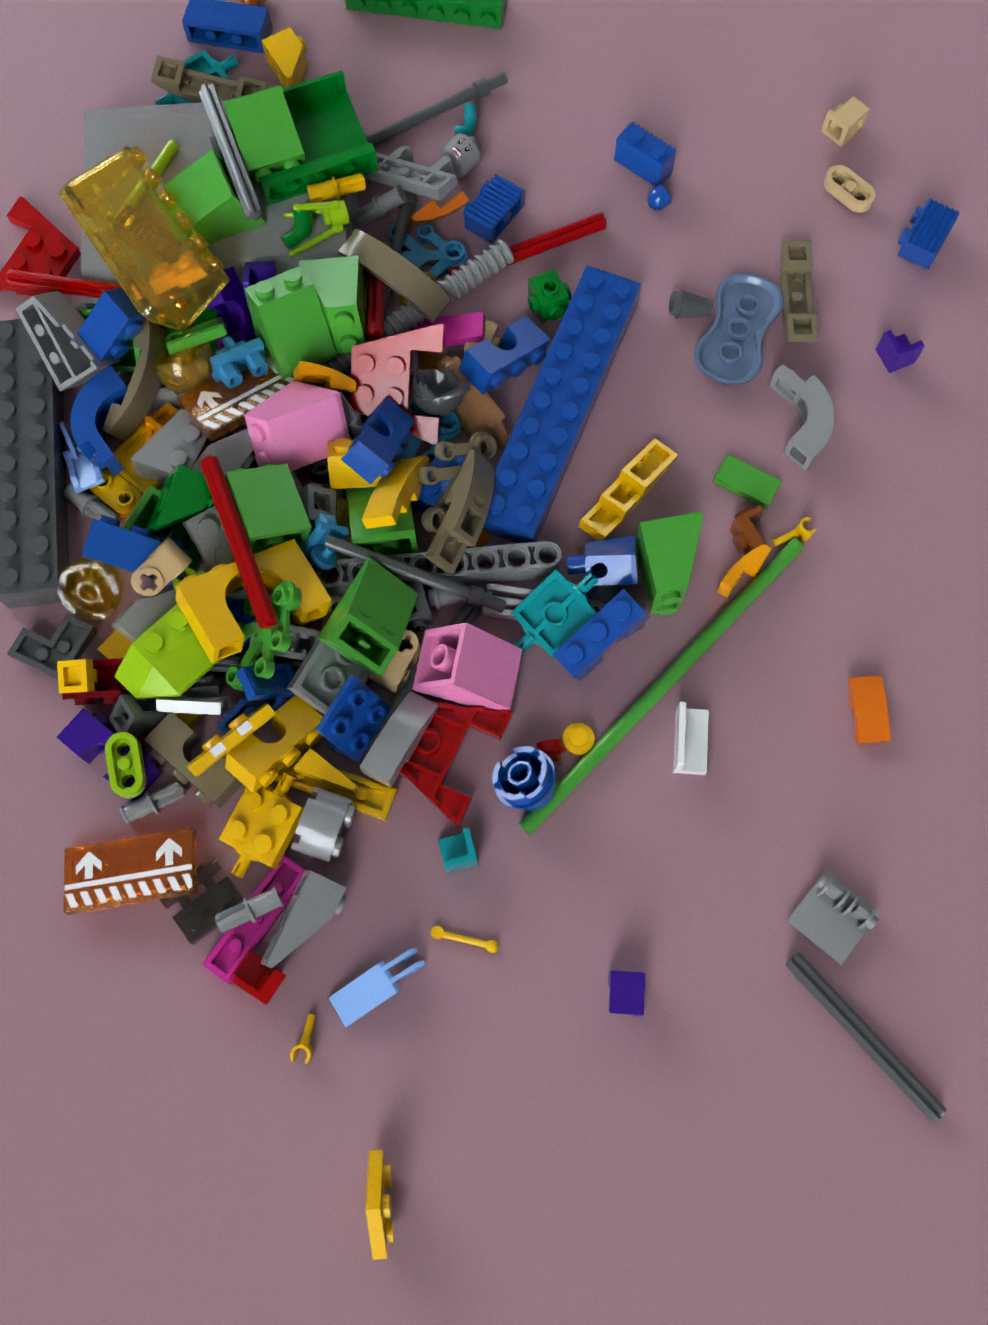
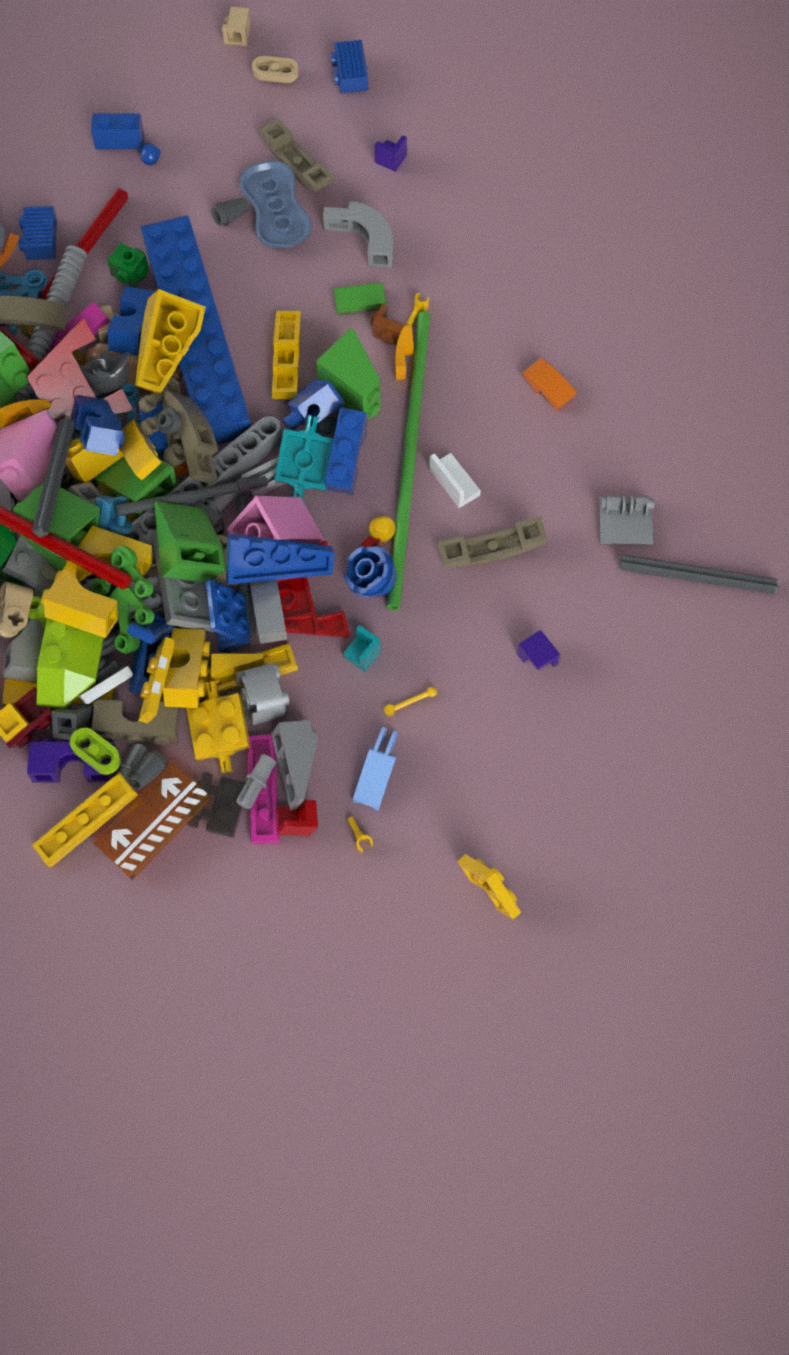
camera: 40 degrees left, 5 degrees down
none -> dark grey axle [32,417,75,538]
none -> yellow tile [32,772,138,868]
none -> dark grey cone [129,751,169,790]
none -> yellow wedge [135,289,206,394]
none -> dark grey plate [157,407,182,434]
none -> blue wing [225,533,335,584]
none -> dark tan slope [438,516,547,568]

